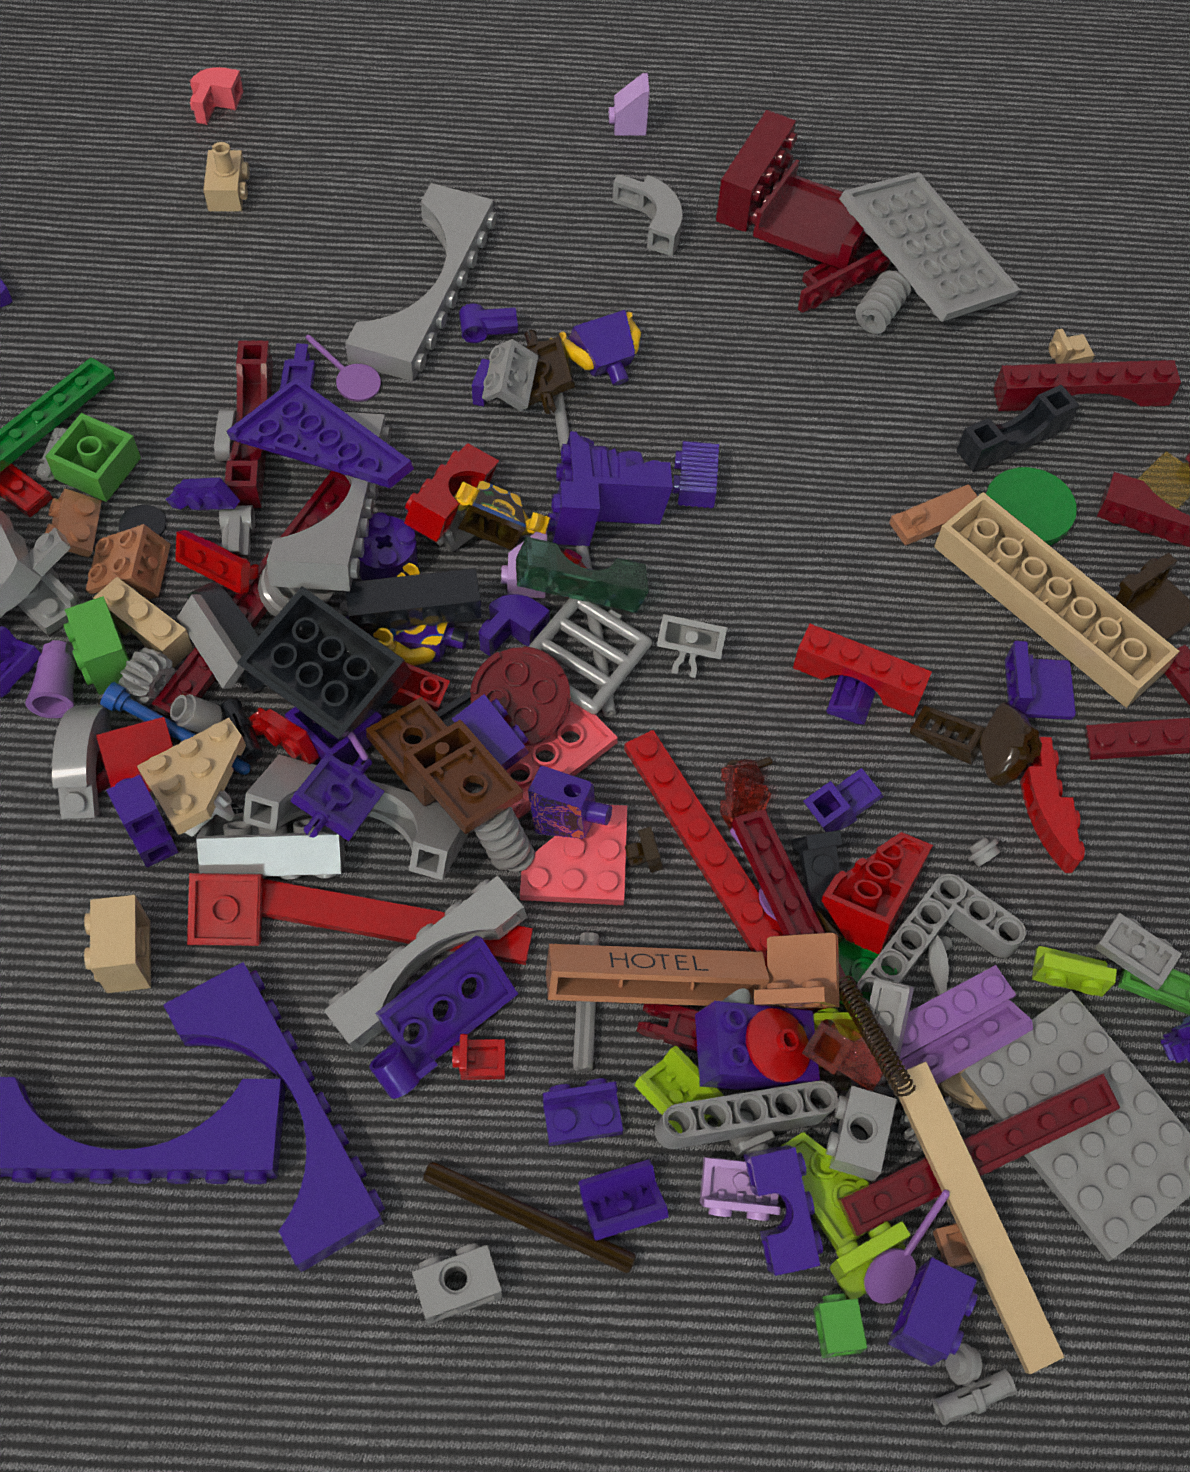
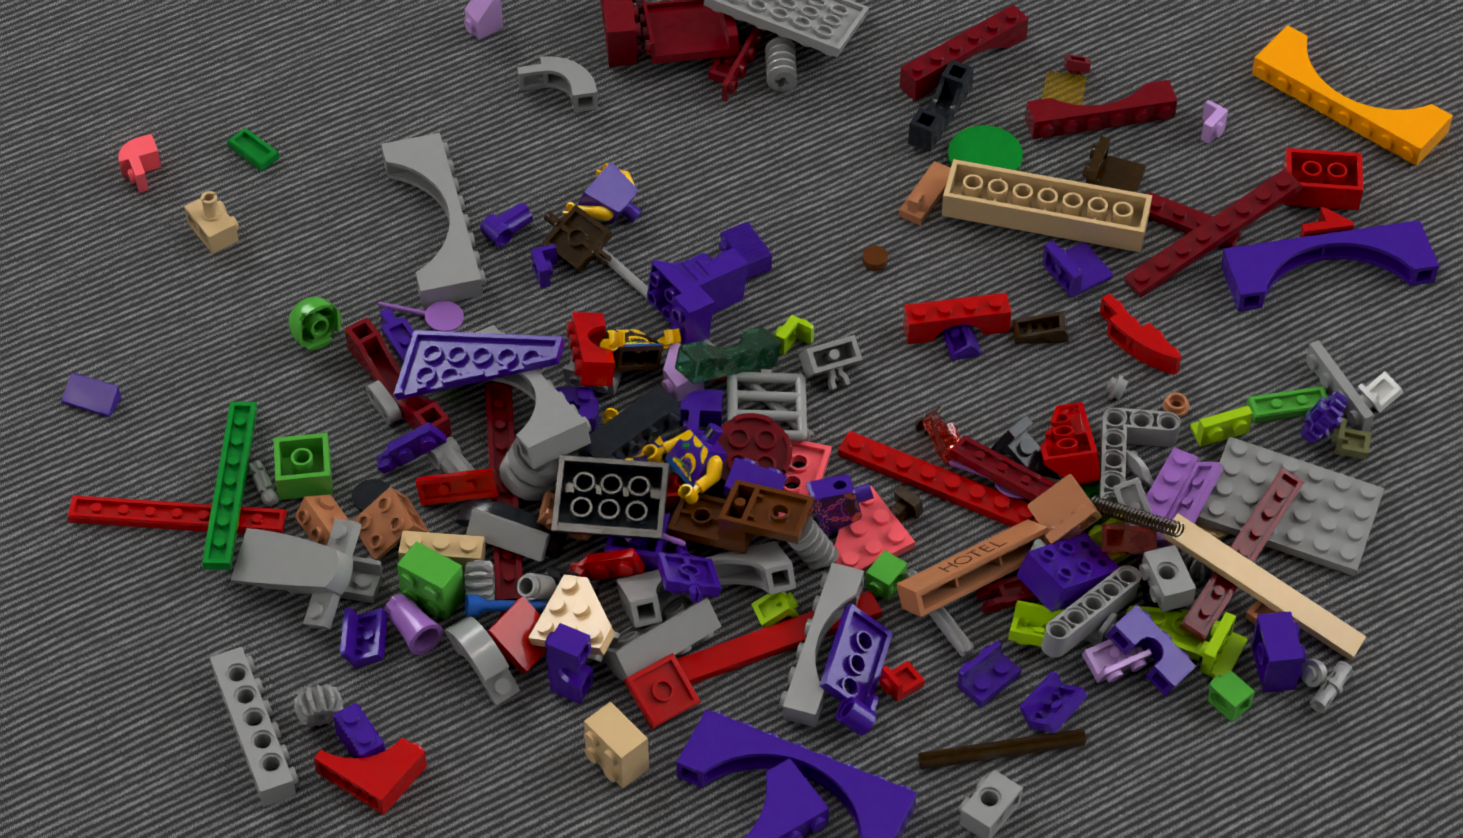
camera: 30 degrees left, 10 degrees down
light grey bracket [482,339,538,411] -> none
red dish [746,1008,810,1083] -> none
dark purple brick [803,768,883,832] -> none
medium lavender piece [864,1190,950,1304] -> none
dark brown piece [980,702,1042,787] -> none
tan bracket [1049,329,1095,364] -> none
light grey bracket [1095,913,1182,990] -> none
none -> green tile [227,128,280,171]
none -> bright green cylinder [288,297,342,350]
none -> torso [643,423,727,504]
none -> lime bracket [751,591,799,628]
none -> lime bracket [774,315,814,355]
none -> reddish brown tile [862,246,888,271]
none -> bright green brick [865,550,908,601]
none -> nougat plate [1163,392,1189,417]

